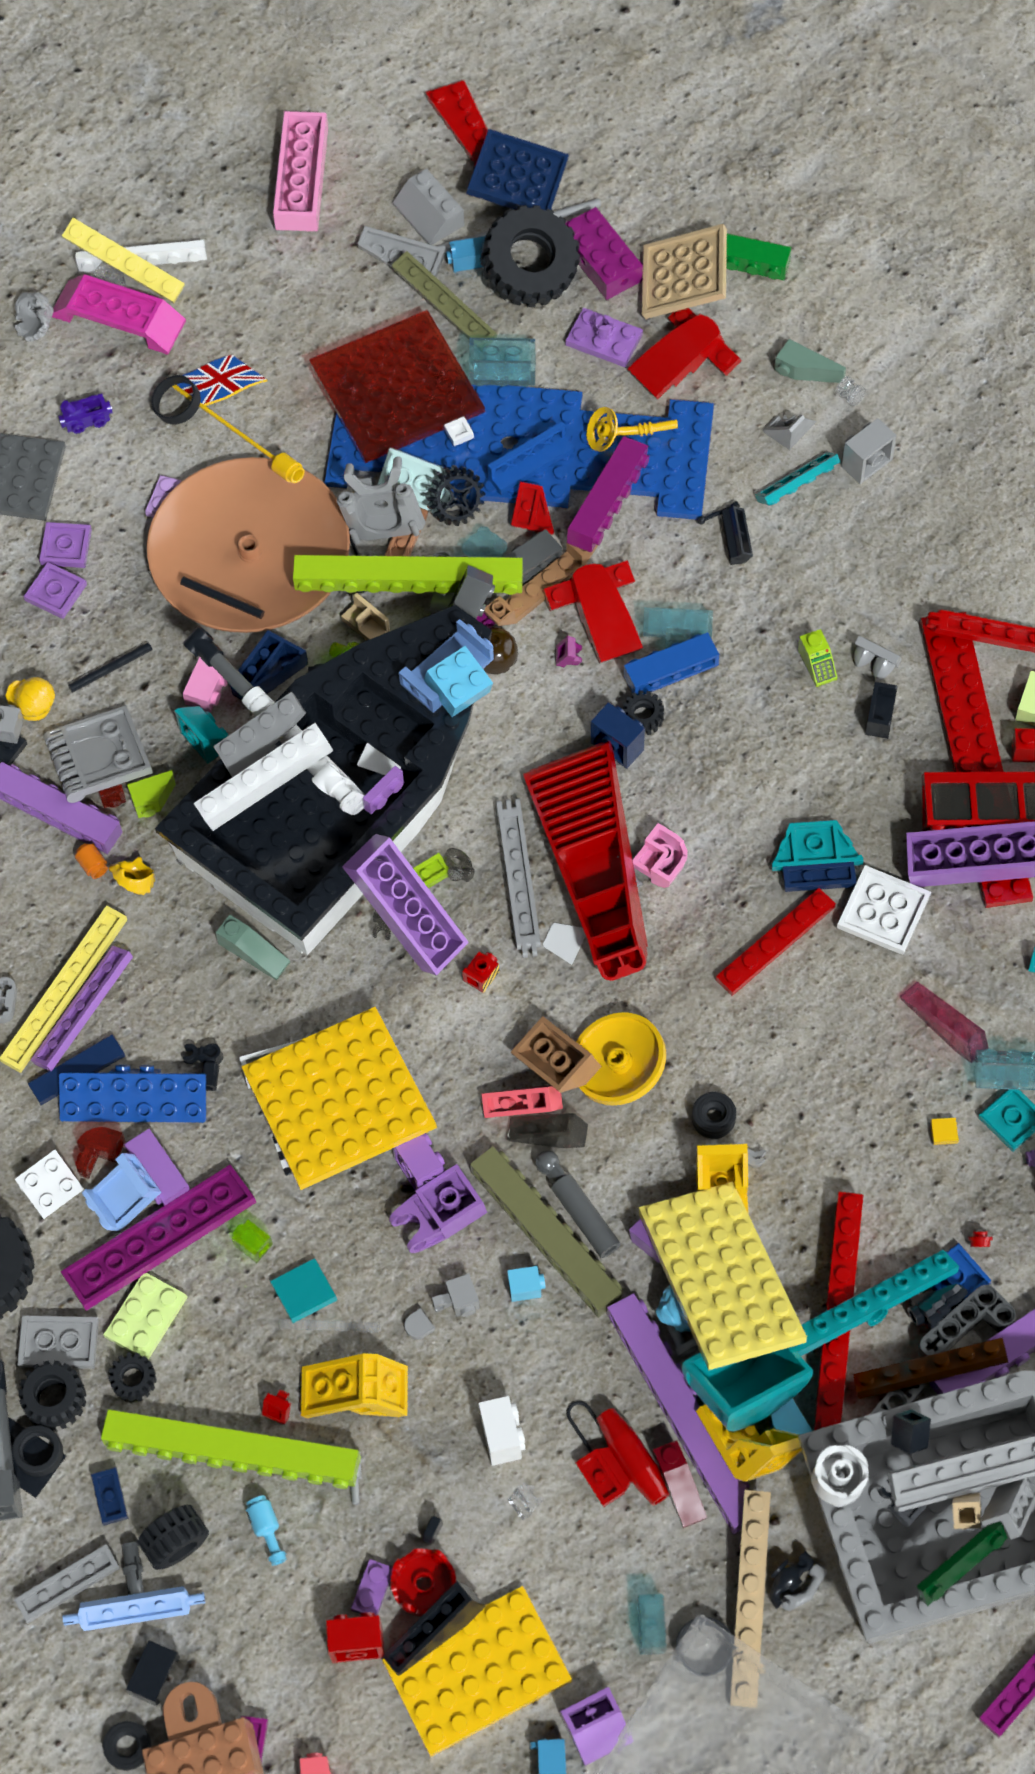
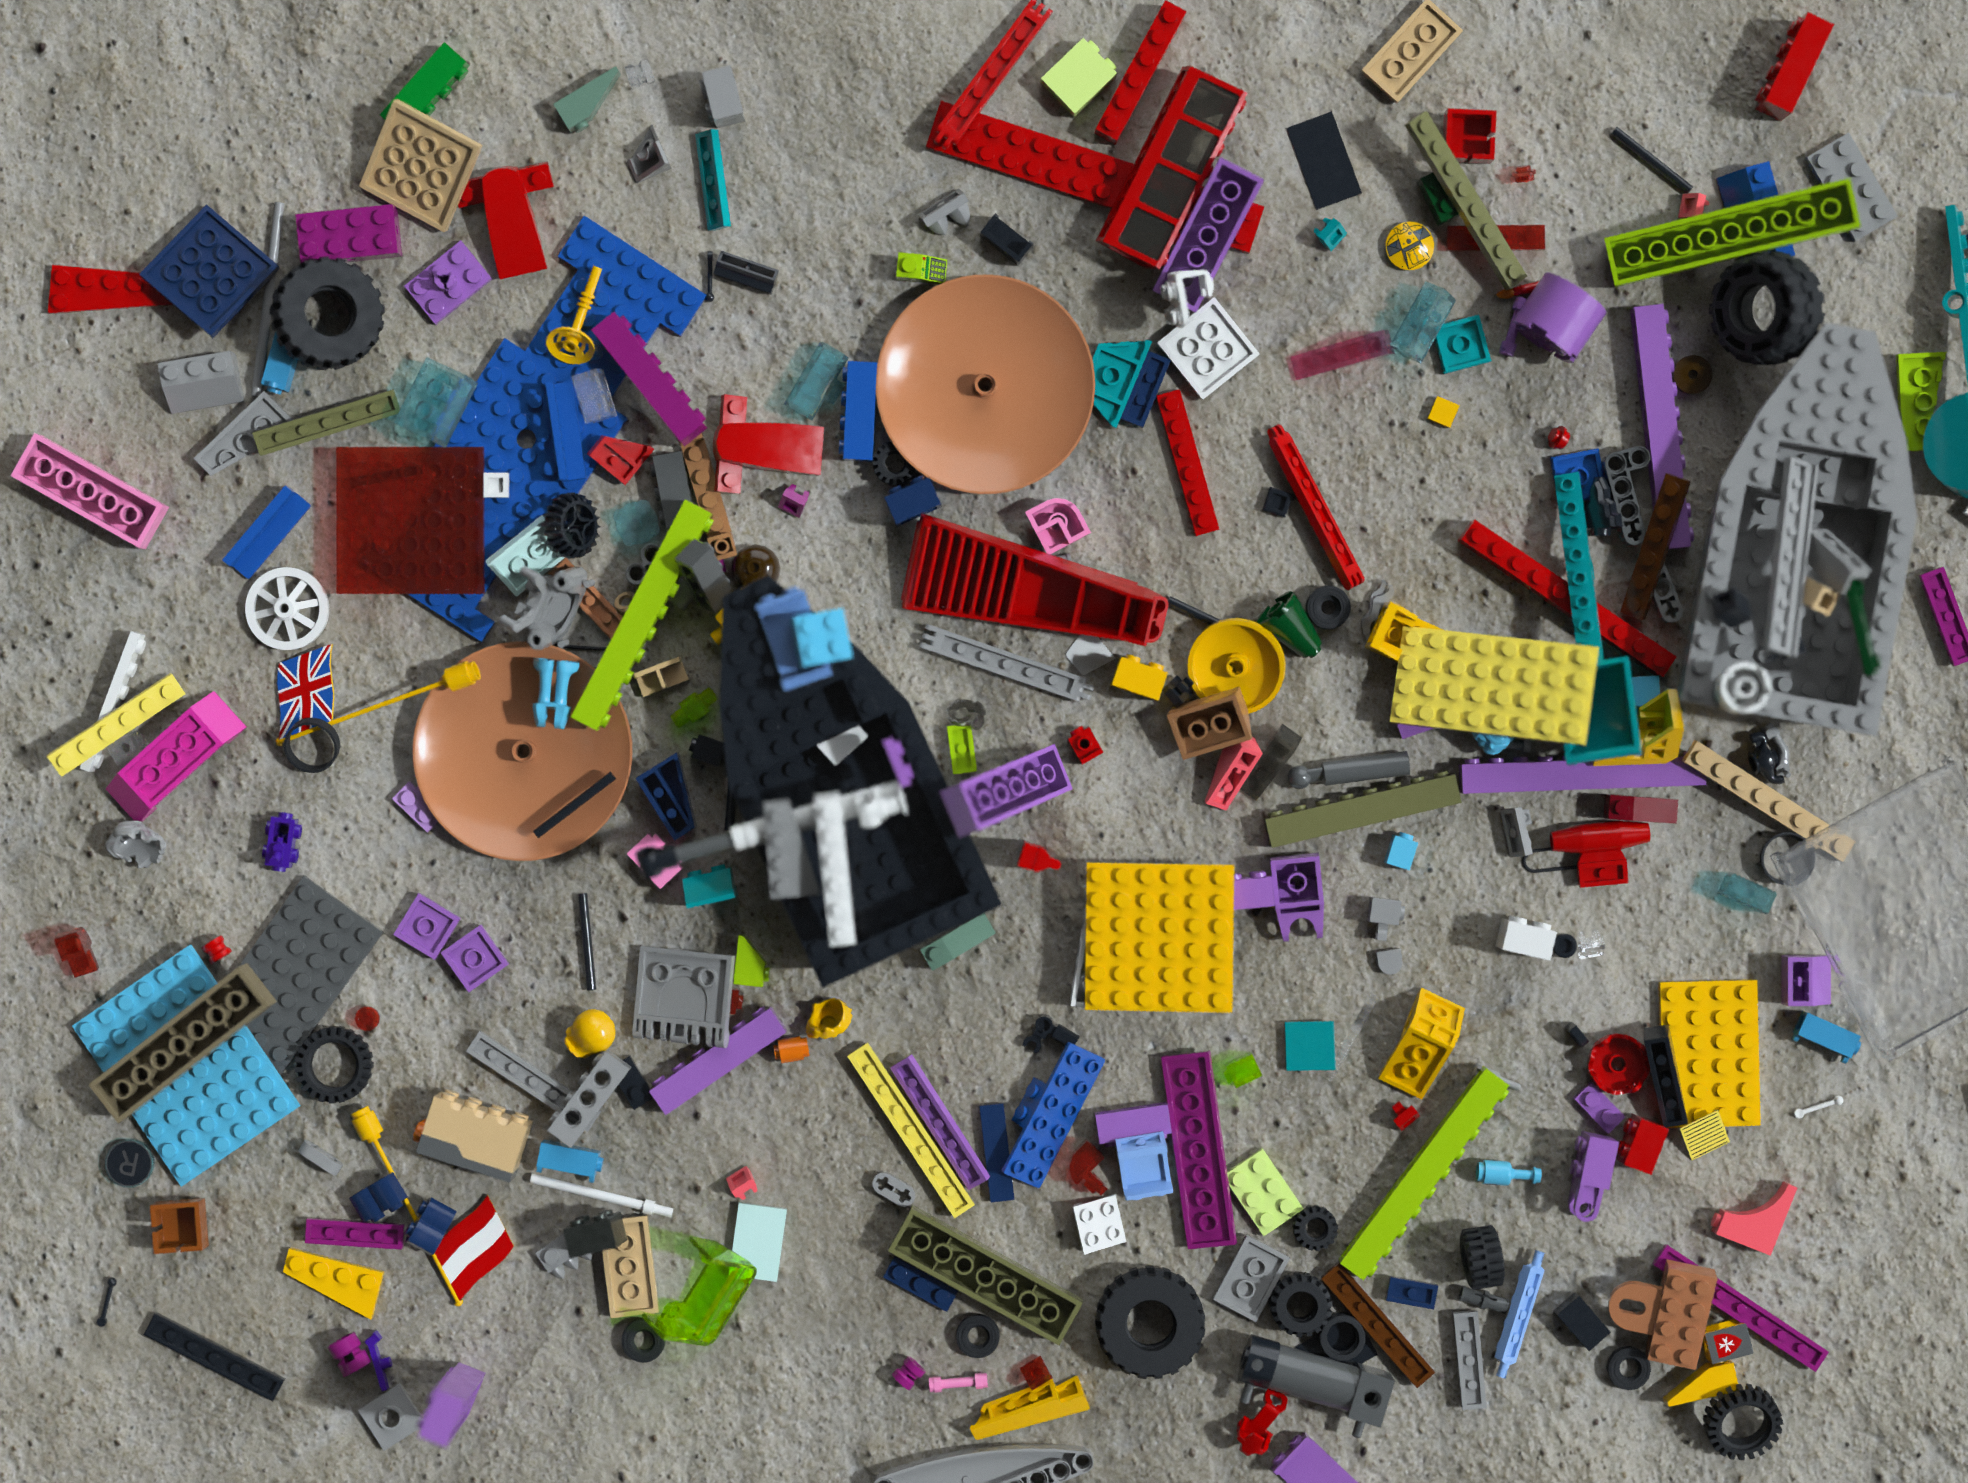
camera: 70 degrees left, 25 degrees up
none -> blue panel [222,485,311,579]
none -> white wheel [245,567,329,650]
none -> medium azure piece [533,658,580,730]
none -> clear hinge [571,368,617,424]
none -> nougat dish [876,275,1095,494]
none -> red piece [1017,840,1061,872]
none -> yellow brick [1110,654,1168,701]
none -> white piece [1161,270,1213,328]
none -> black tile [1162,675,1194,708]
none -> black bar [1168,596,1221,625]
none -> dark green cone [1256,591,1322,658]
none -> black tile [1262,487,1293,518]
none -> red hinge [1267,424,1365,590]
none -> reddish brown plate [1321,1261,1435,1388]
none -> light grey hinge [1500,807,1533,858]
none -> black tile [1553,933,1577,958]
none -> medium lavender brick [1568,1131,1619,1222]
none -> light yellow sticker [1680,1110,1730,1160]

